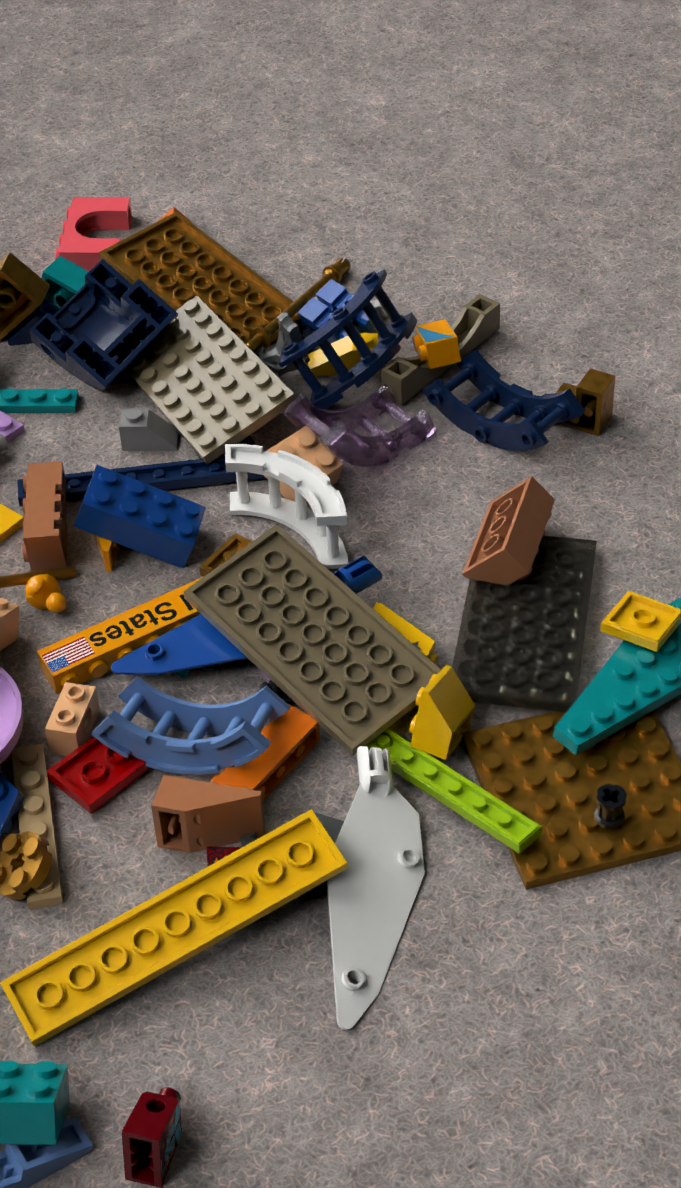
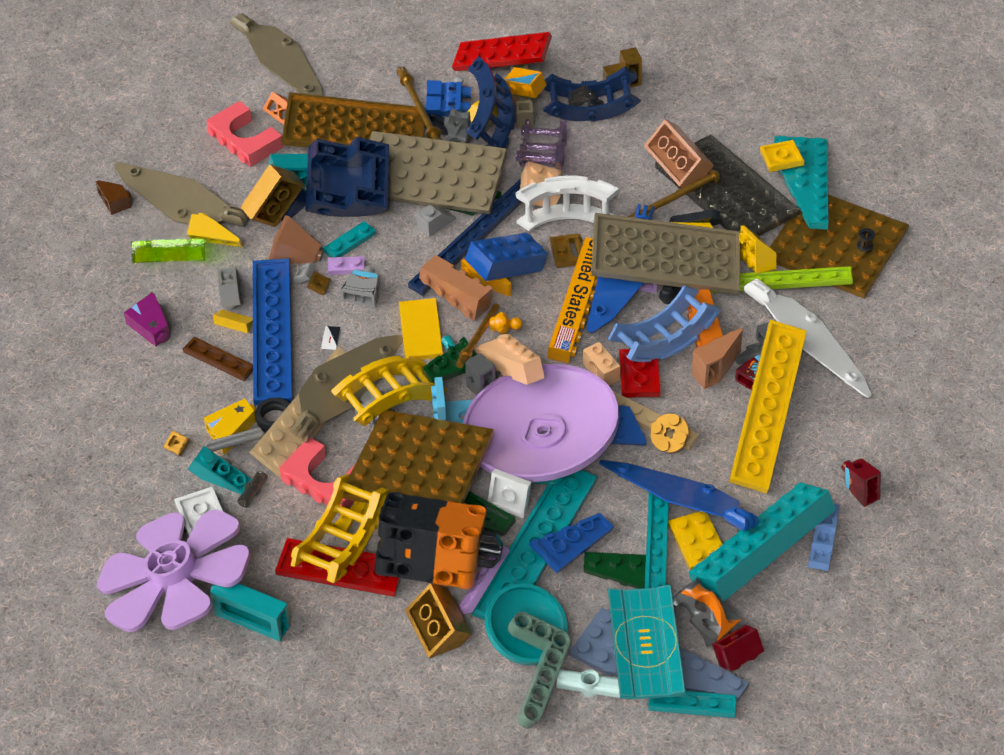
camera: 45 degrees left, 5 degrees up
none -> dark tan wing [230,13,323,96]
none -> red plate [452,32,552,71]
none -> clear smoke bracket [569,85,605,106]
none -> pearl gold bar [627,170,720,218]
none -> black beam [669,210,721,226]

